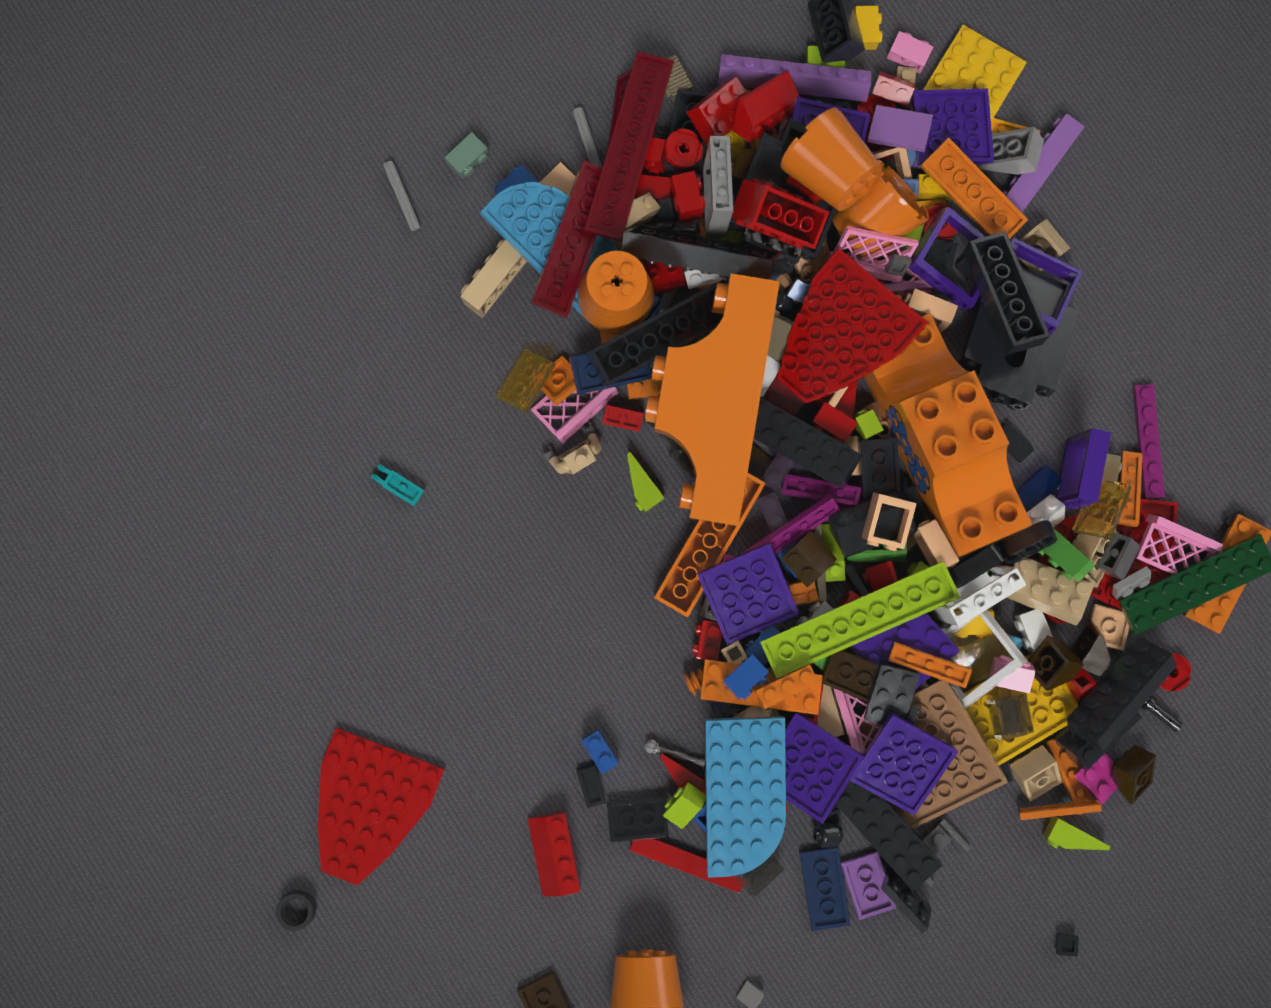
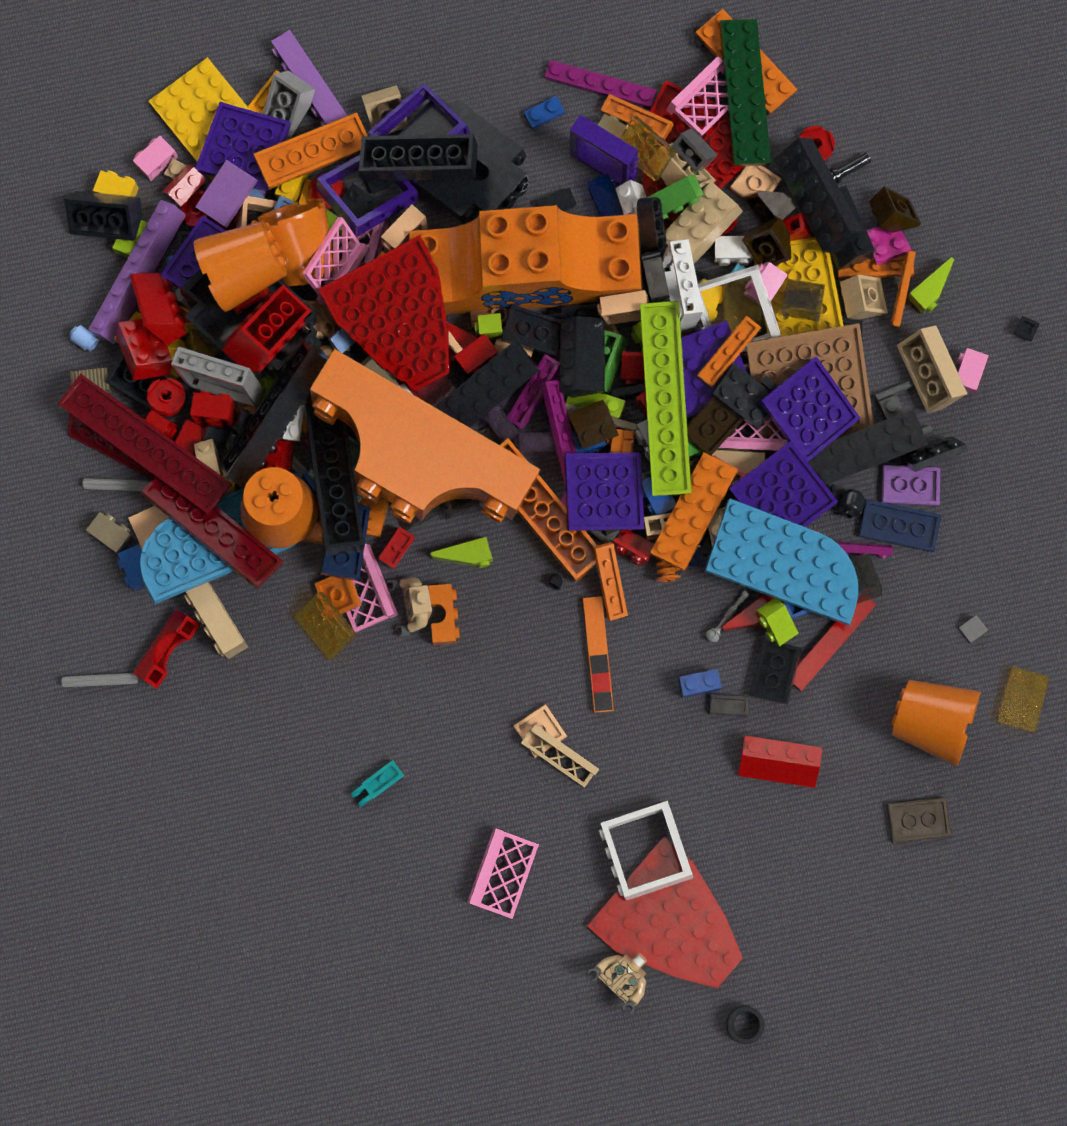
camera: 60 degrees left, 5 degrees down
sand green brick [444,132,489,179] -> none
blue brick [722,654,769,700] -> none
orange brick [754,665,819,710] -> none
light nougat window [861,492,916,551] -> none
dark grey tile [885,254,912,276] -> none
light grey plate [1112,566,1151,600] -> none
none -> light blue brick [69,325,99,352]
none -> dark tan brick [86,512,133,554]
none -> red arch [133,609,200,689]
none -> orange arch [428,584,460,645]
none -> bright pink fence [467,828,539,919]
none -> light nougat tile [514,704,567,758]
none -> tan fence [521,724,599,788]
none -> blue plate [524,96,565,130]
none -> black hinge [546,574,563,590]
none -> tile [583,596,614,713]
none -> tan torso [585,953,647,1016]
none -> orange plate [593,542,628,621]
none -> white window [599,801,693,901]
none -> magenta plate [835,541,893,558]
none -> tan brick [897,325,967,413]
none -> bright pink brick [957,348,989,395]

